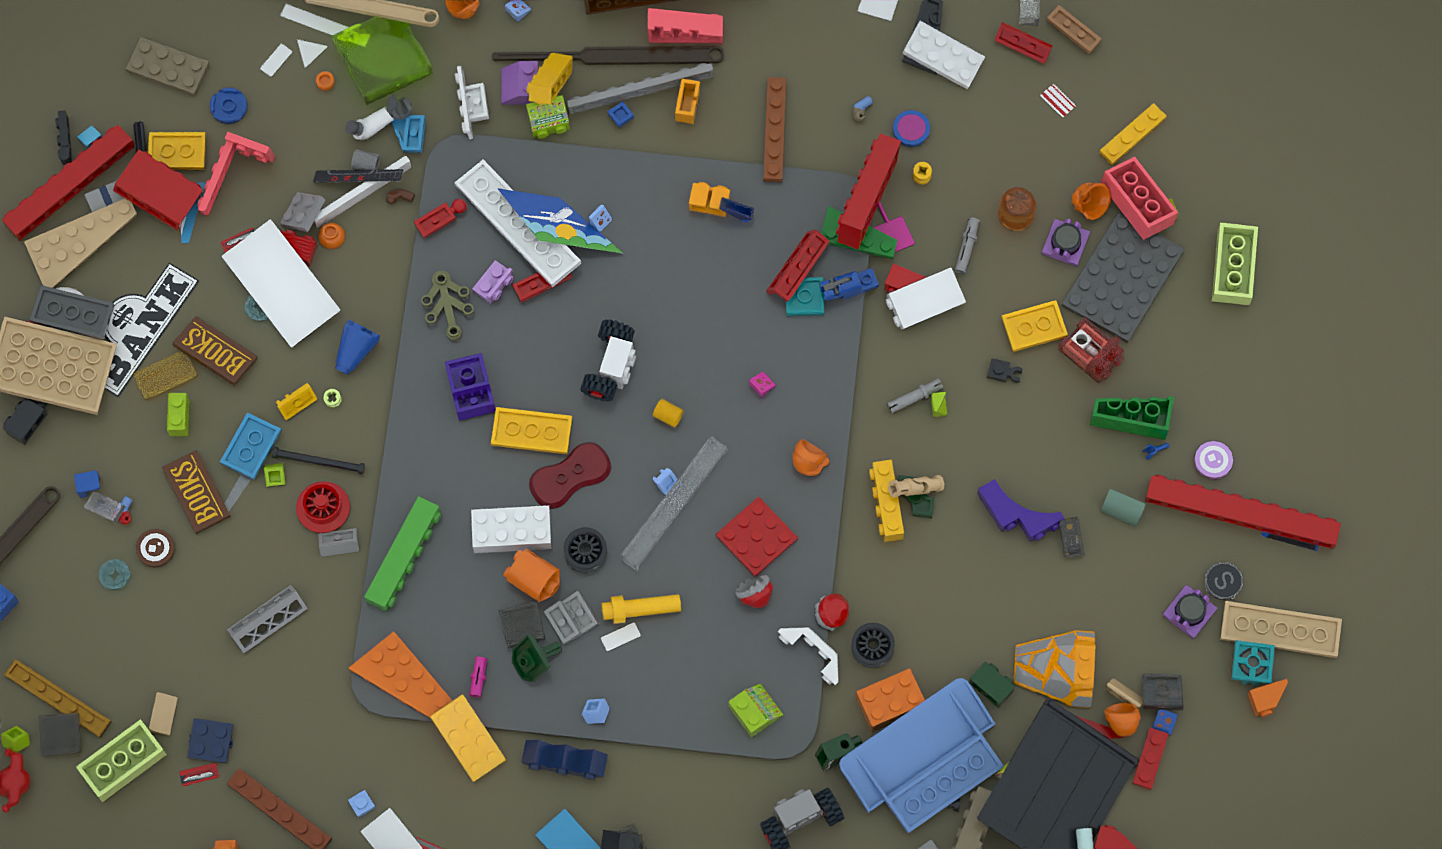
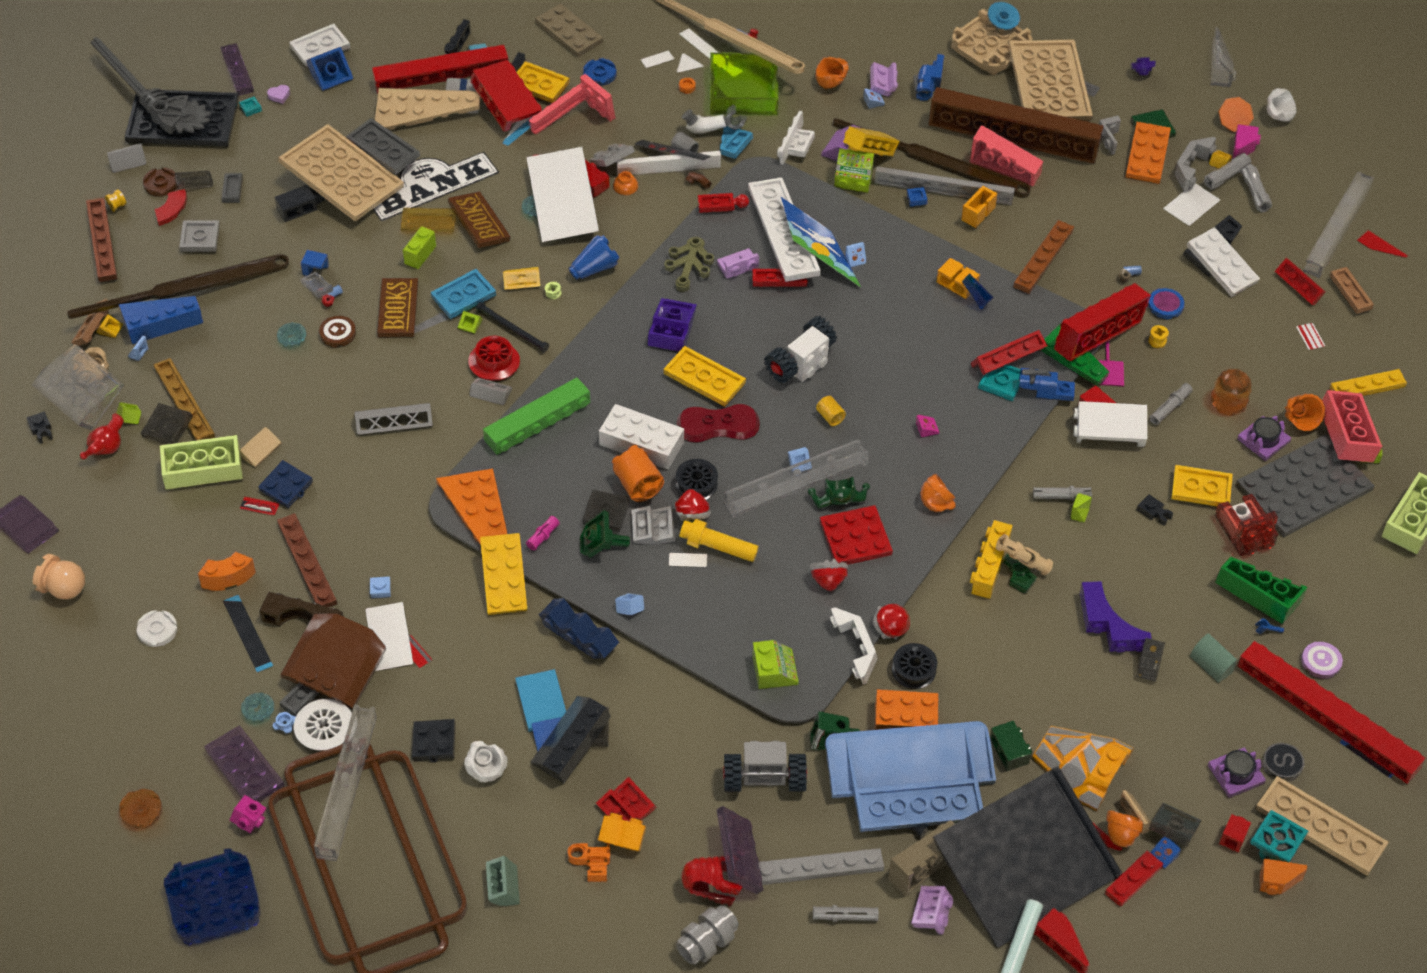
camera: 25 degrees right, 20 degrees down
none -> red hair [675,489,711,521]
none -> dark green piece [808,476,870,509]
none -> red brick [1219,814,1251,853]

